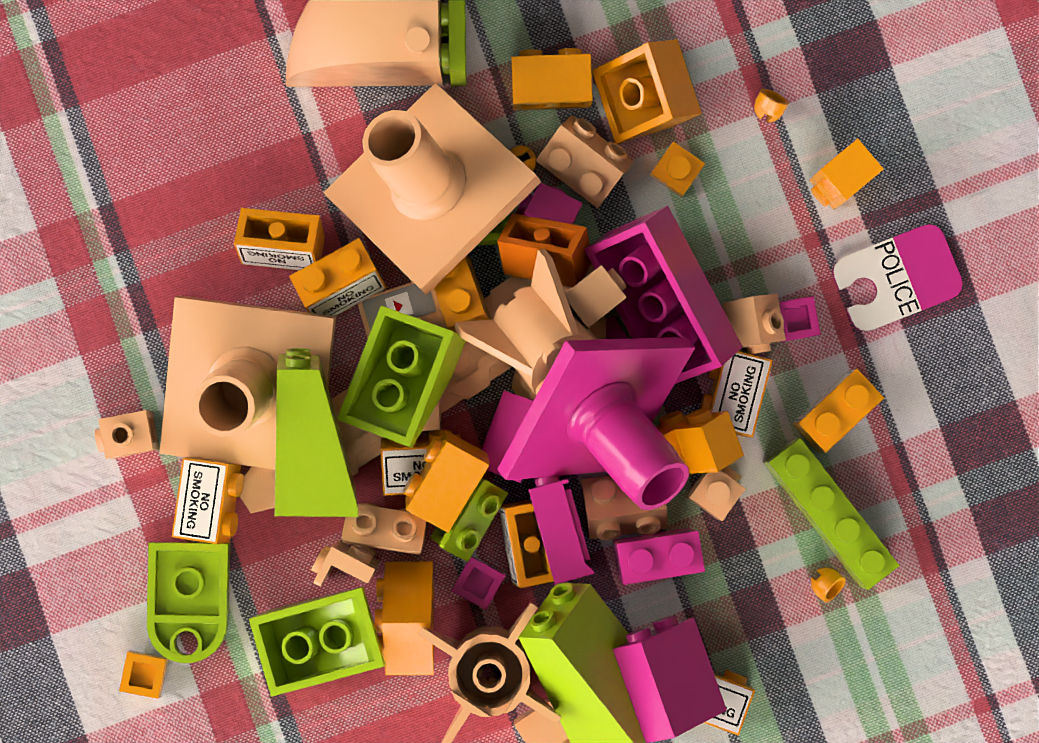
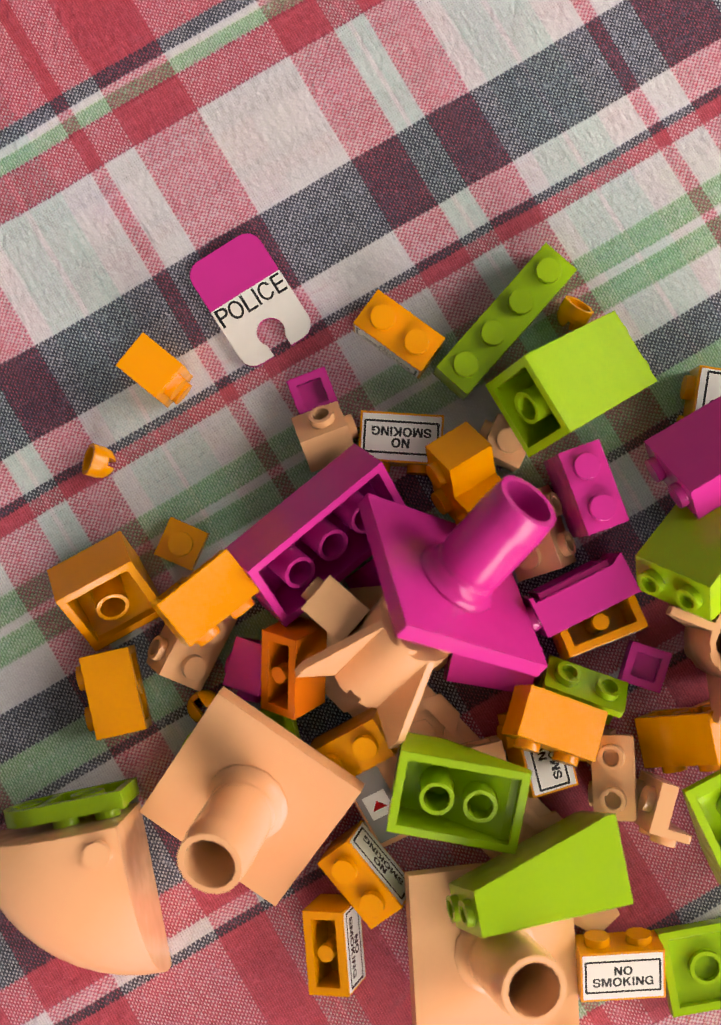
camera: 100 degrees left, 0 degrees up
none -> light orange brick [149,549,260,647]
none -> lime slope [485,310,657,457]

